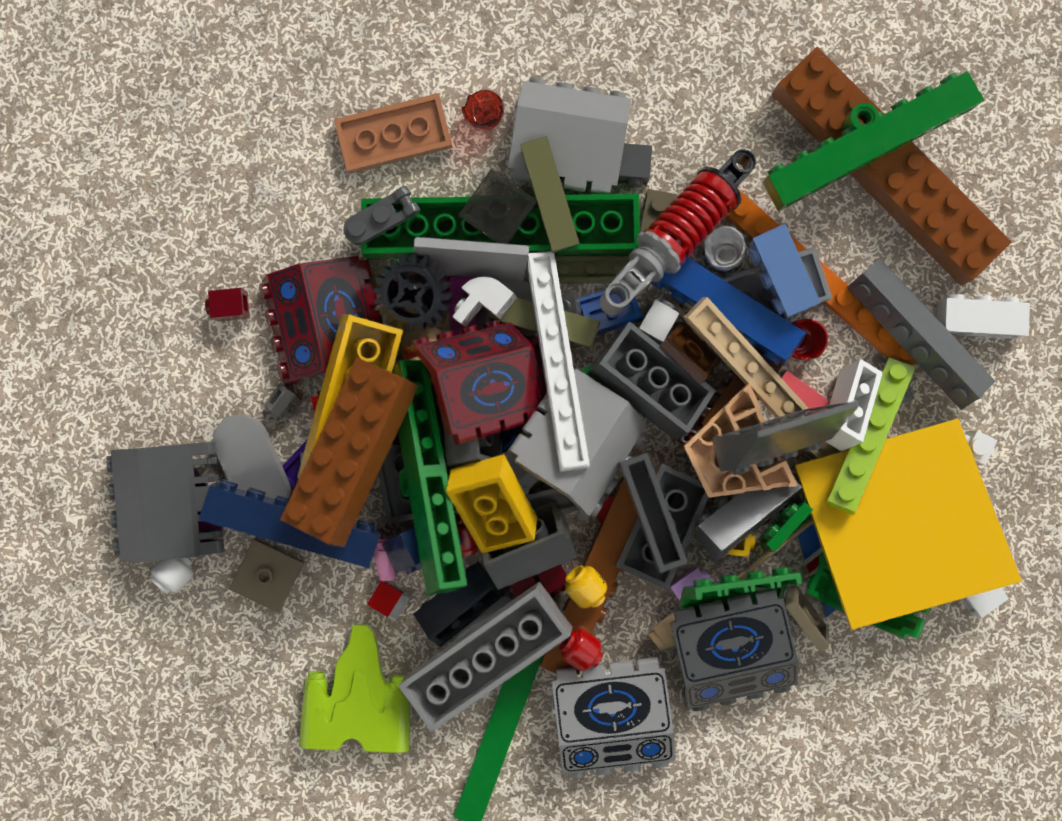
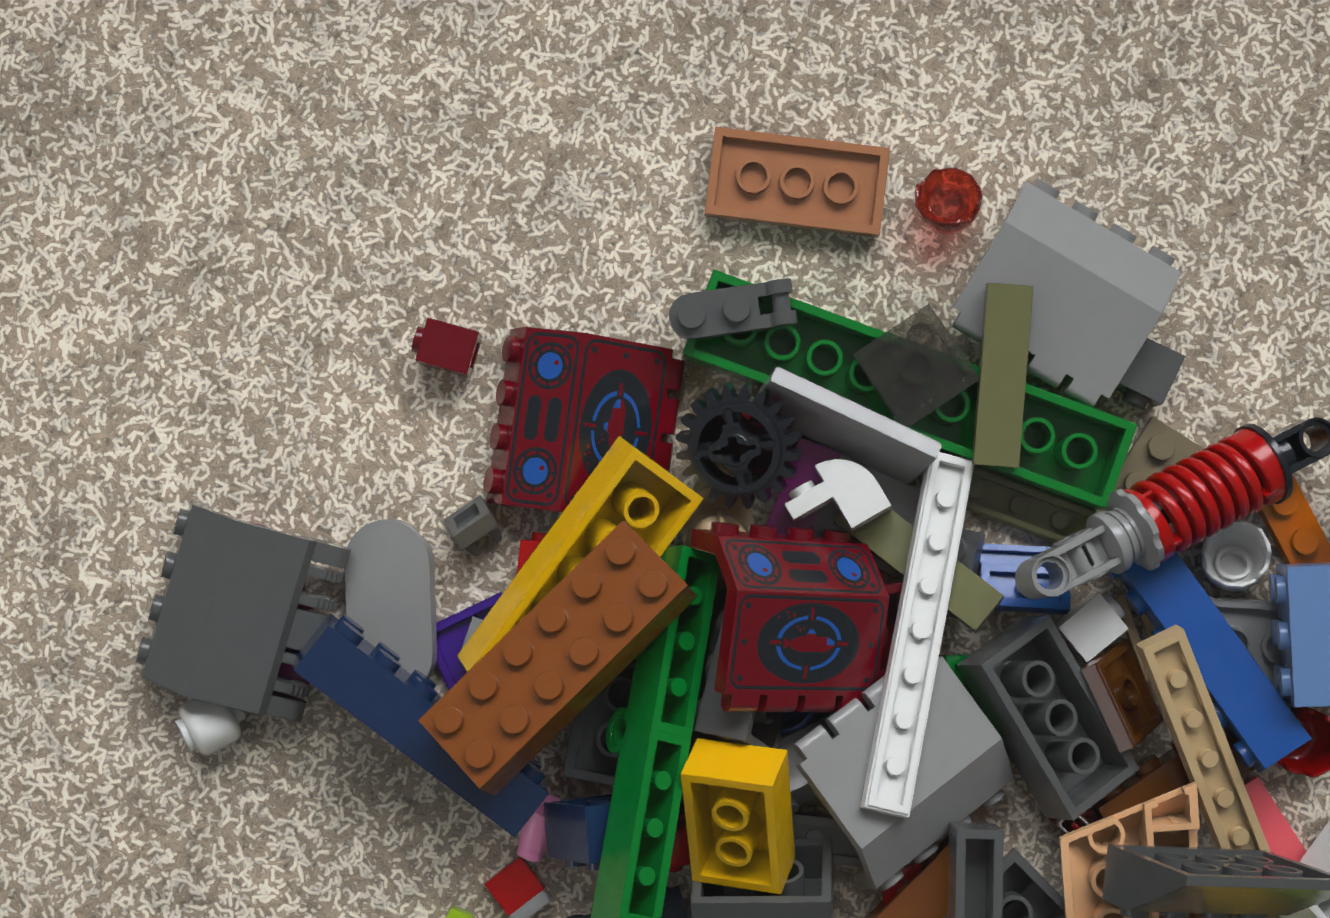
camera: 20 degrees right, 0 degrees up
dark tan plate [229,539,304,613] -> none

